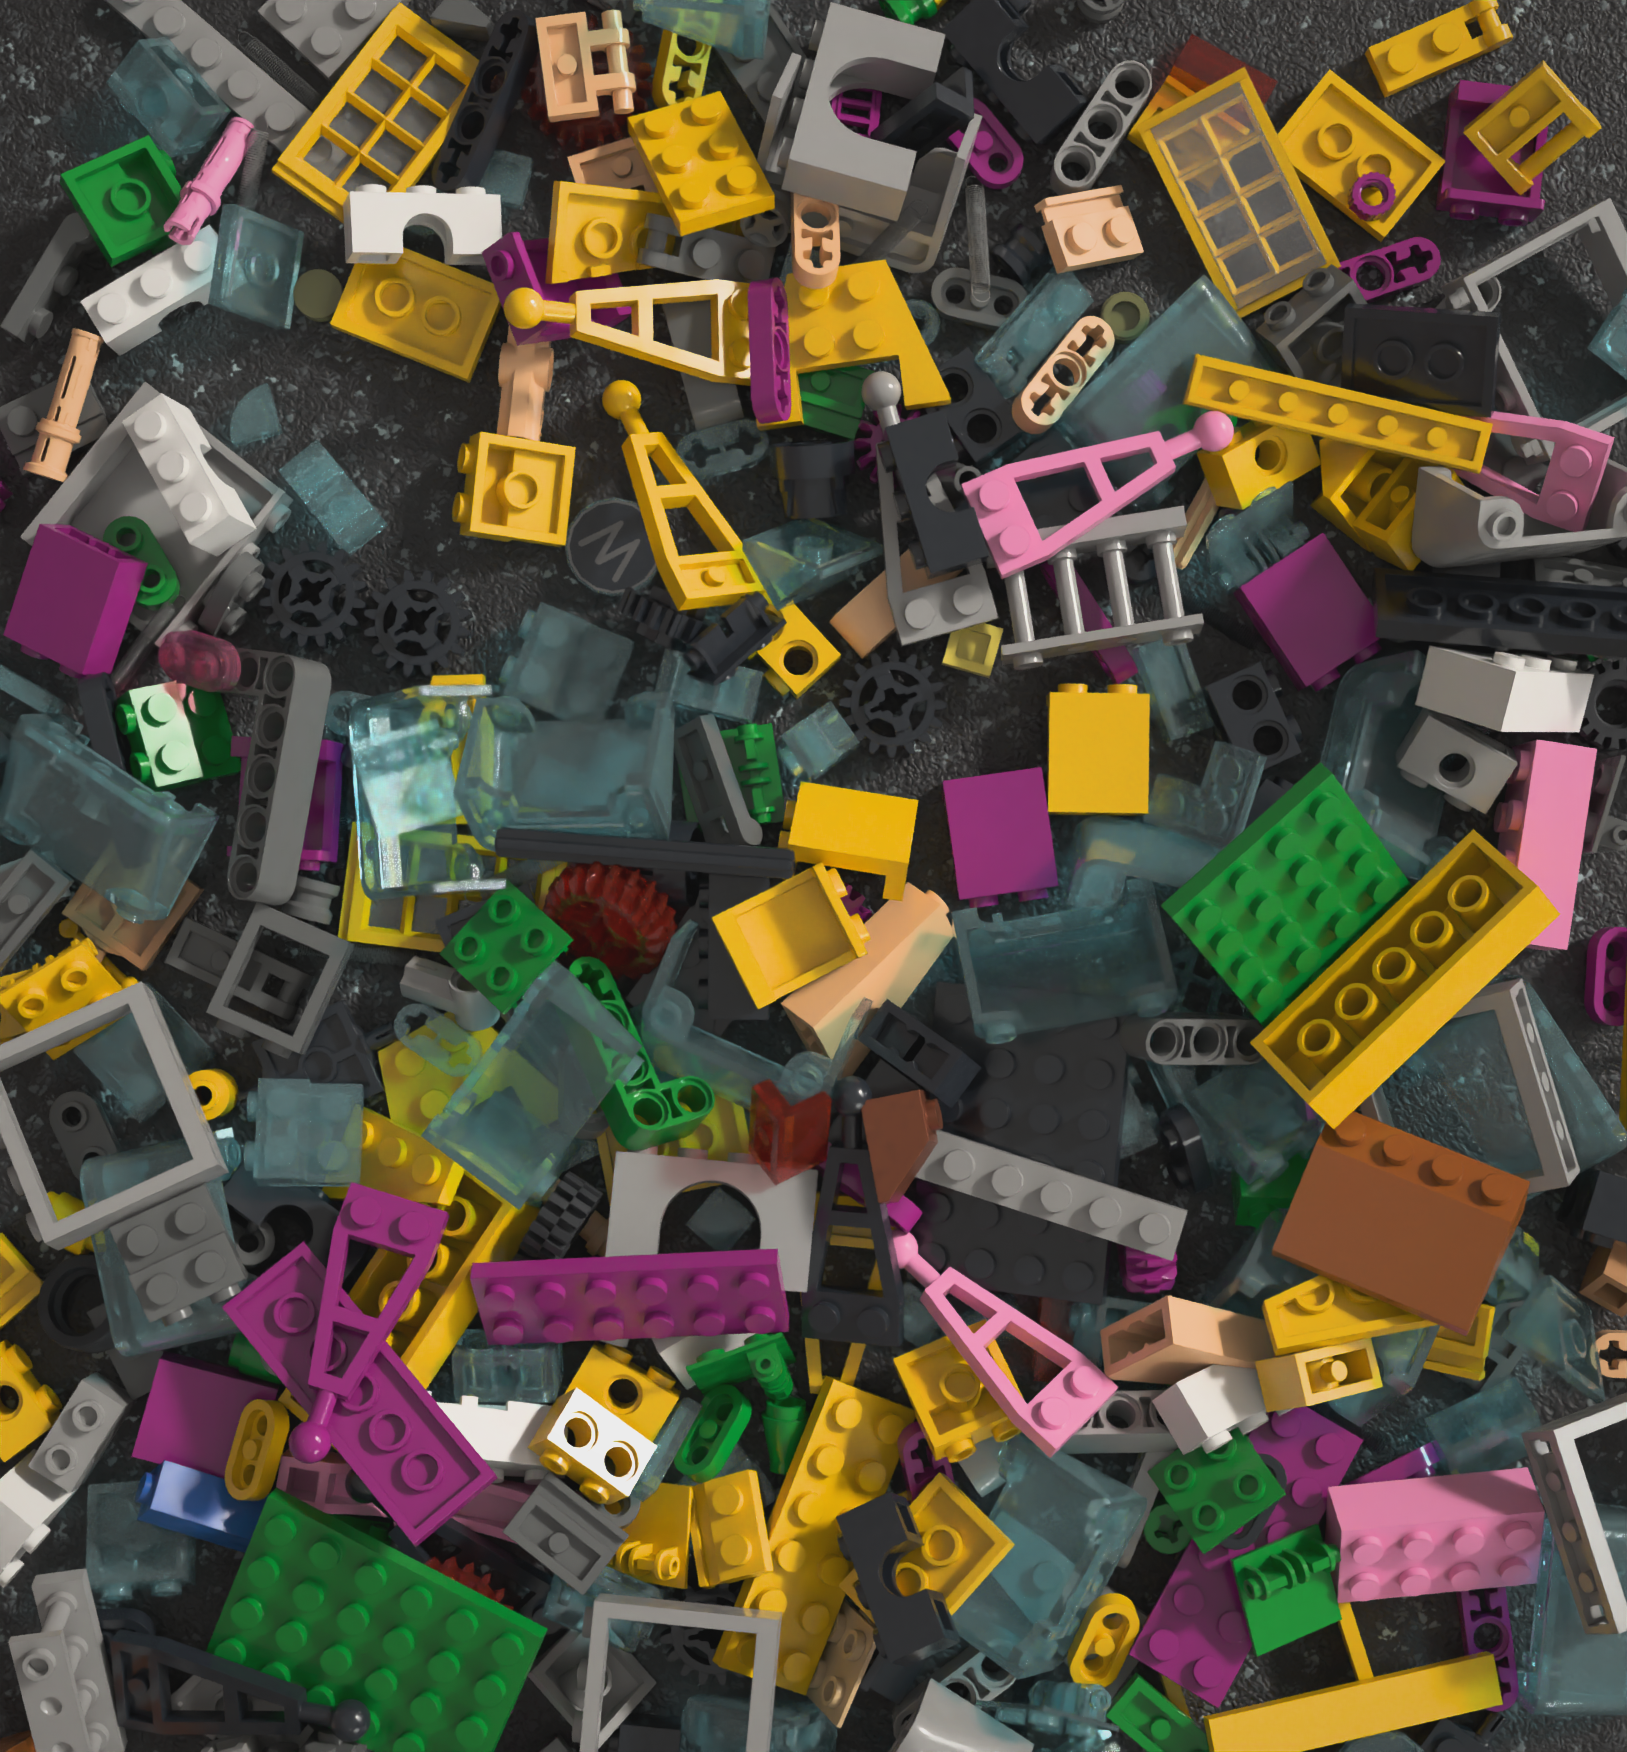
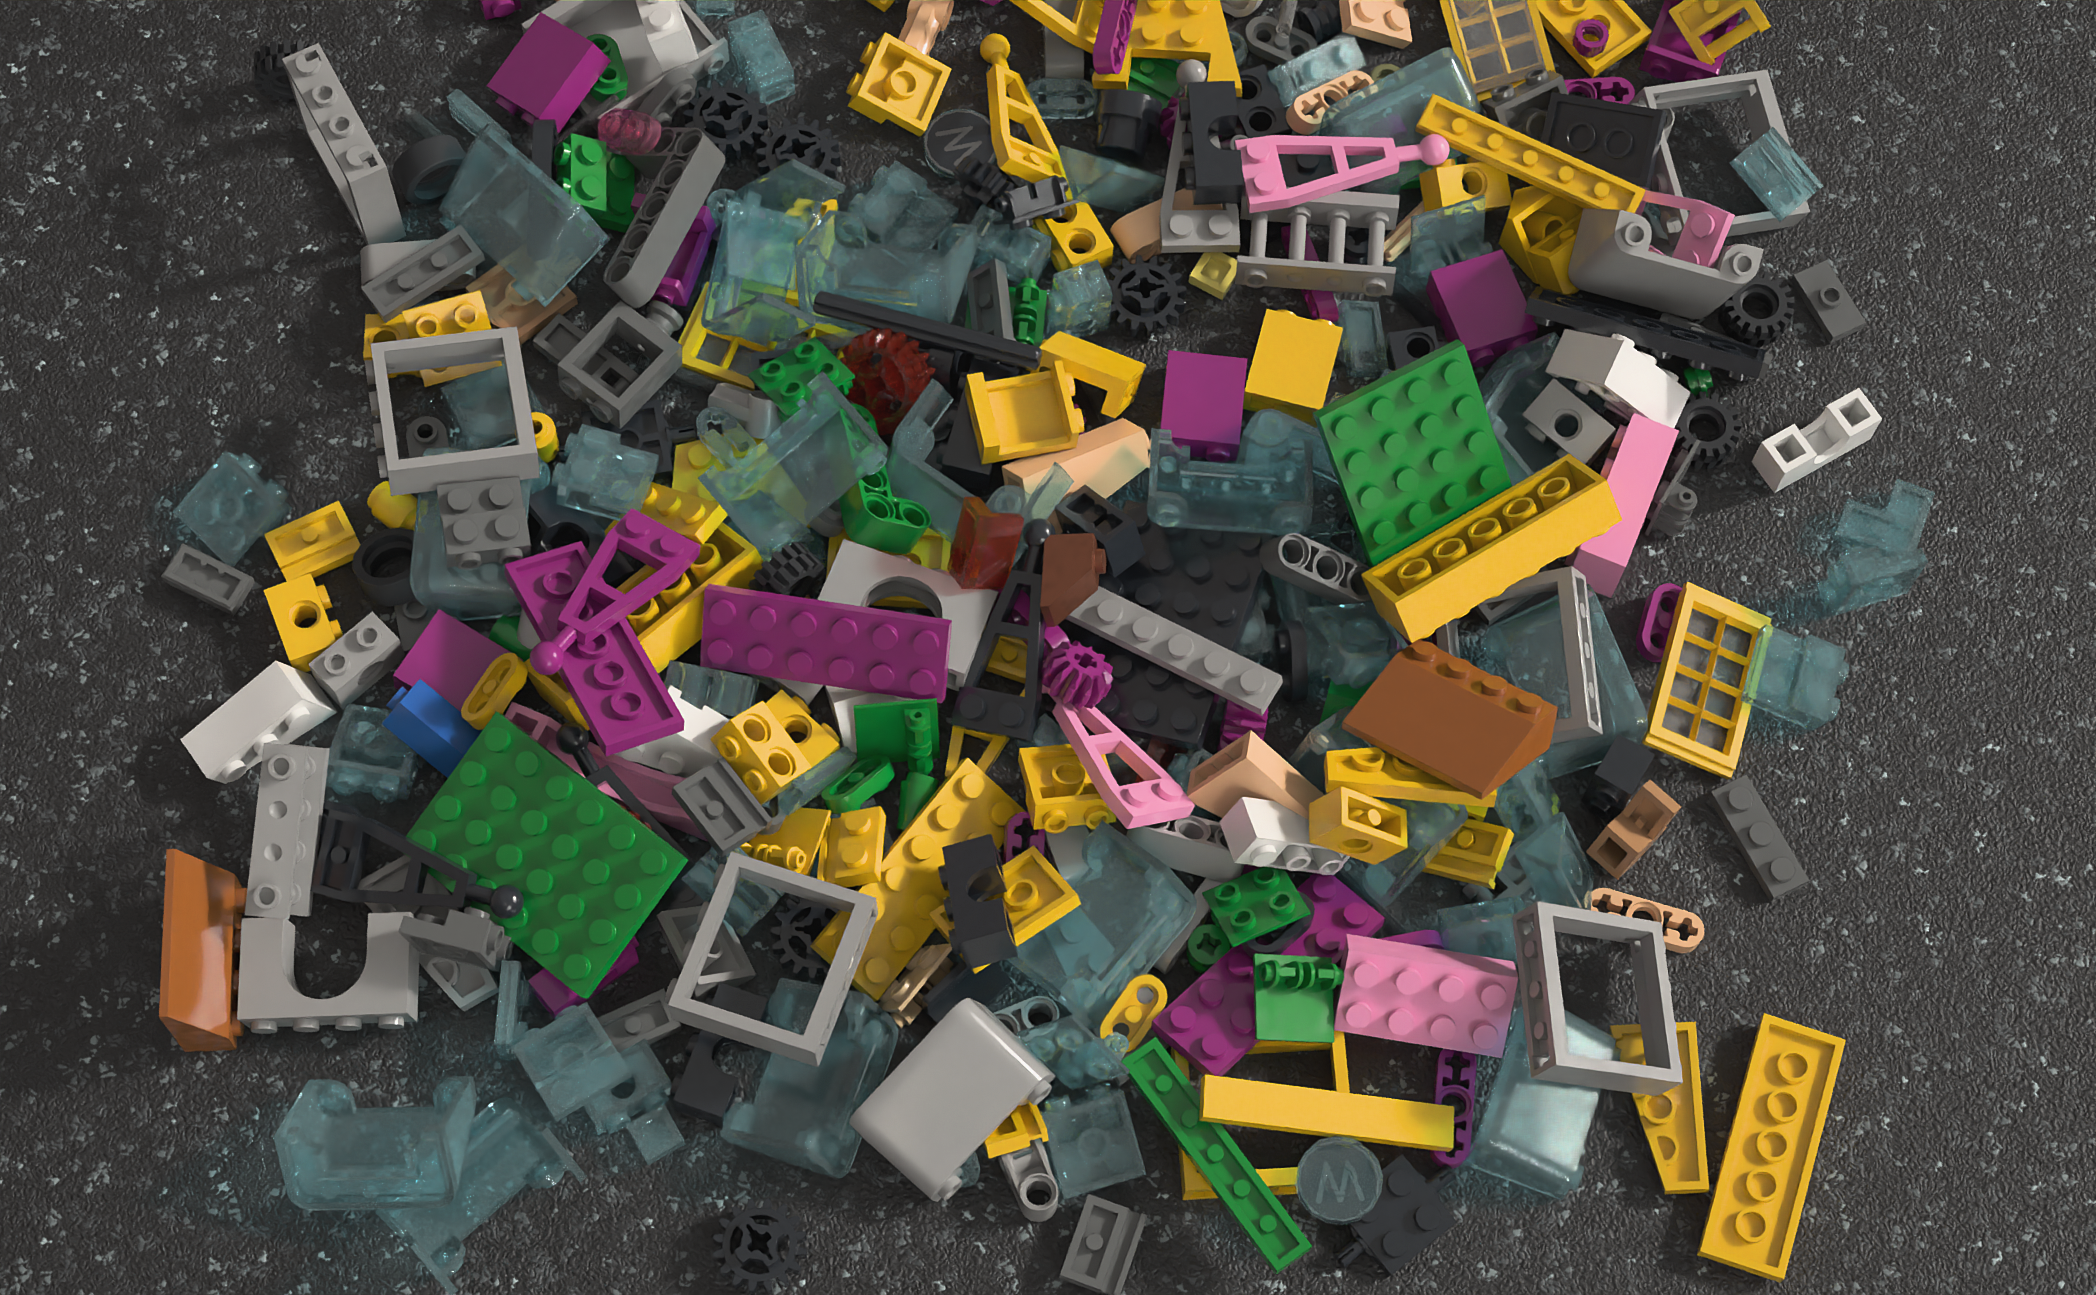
camera: 10 degrees right, 20 degrees down
none -> magenta gear [1041,640,1113,710]

